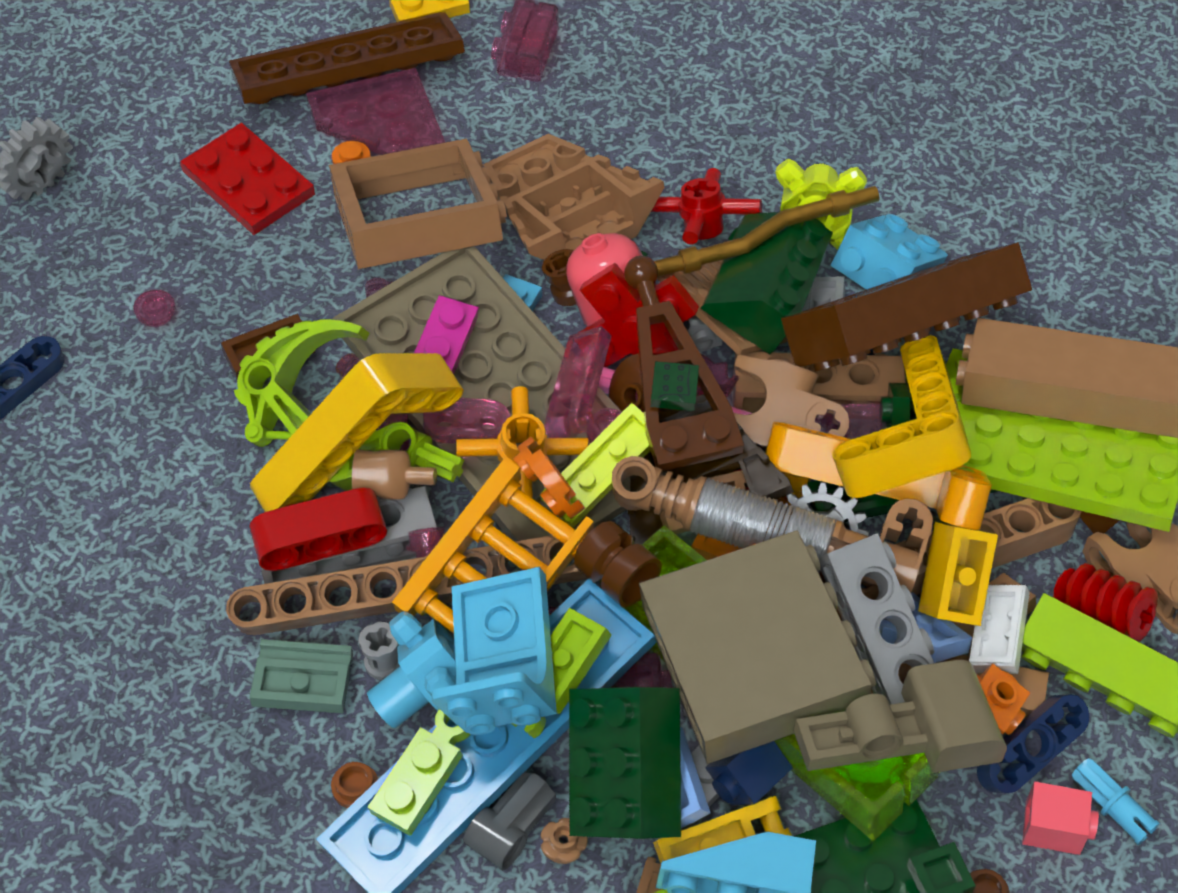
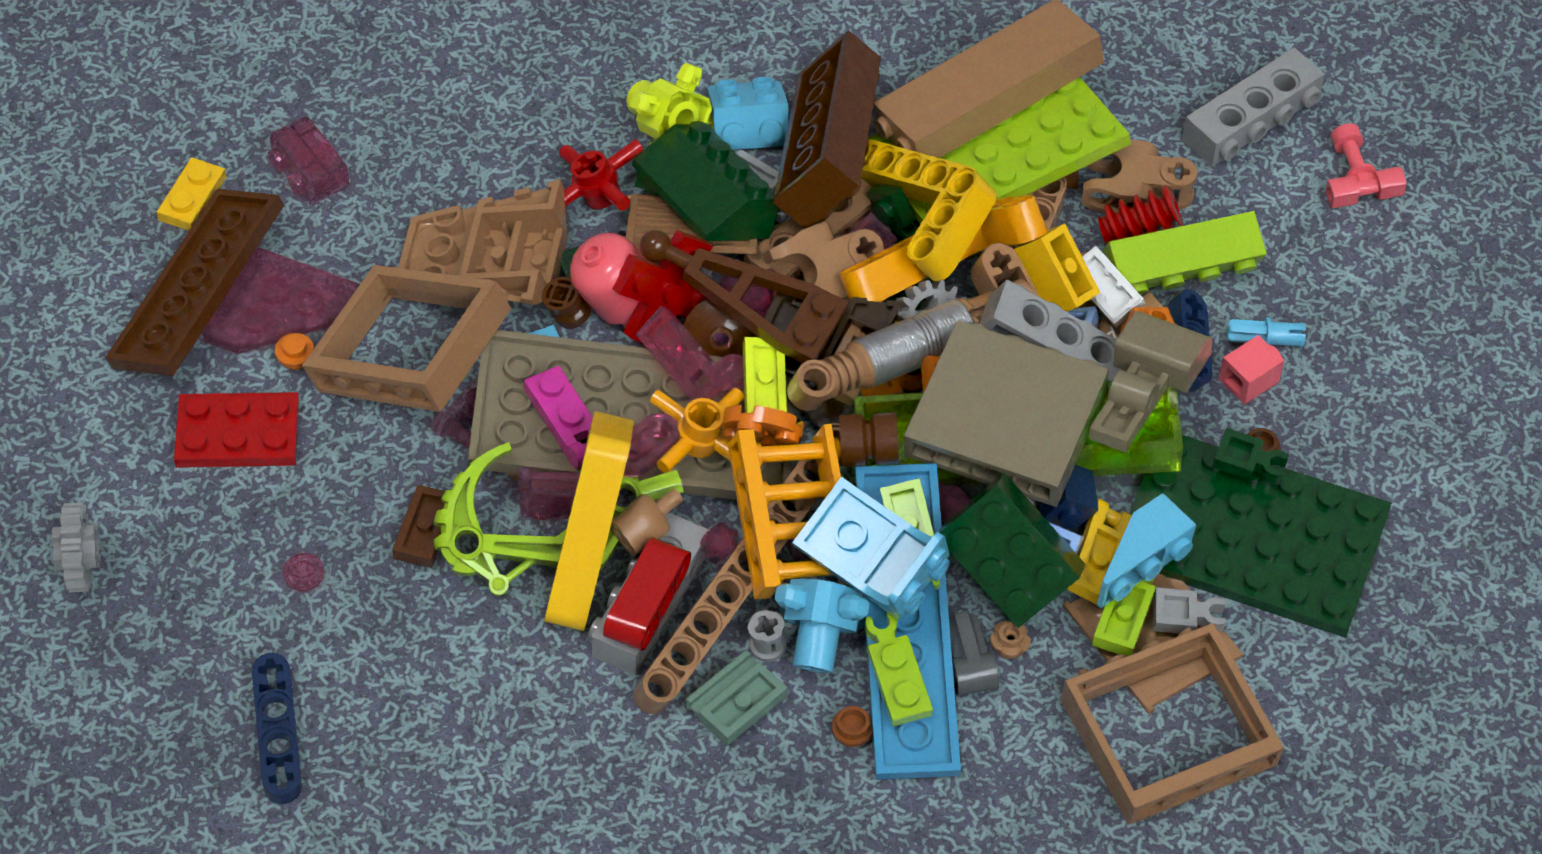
camera: 50 degrees left, 0 degrees up
dark green tile [650,361,699,411] -> none
pearl gold bar [654,186,880,277] -> none

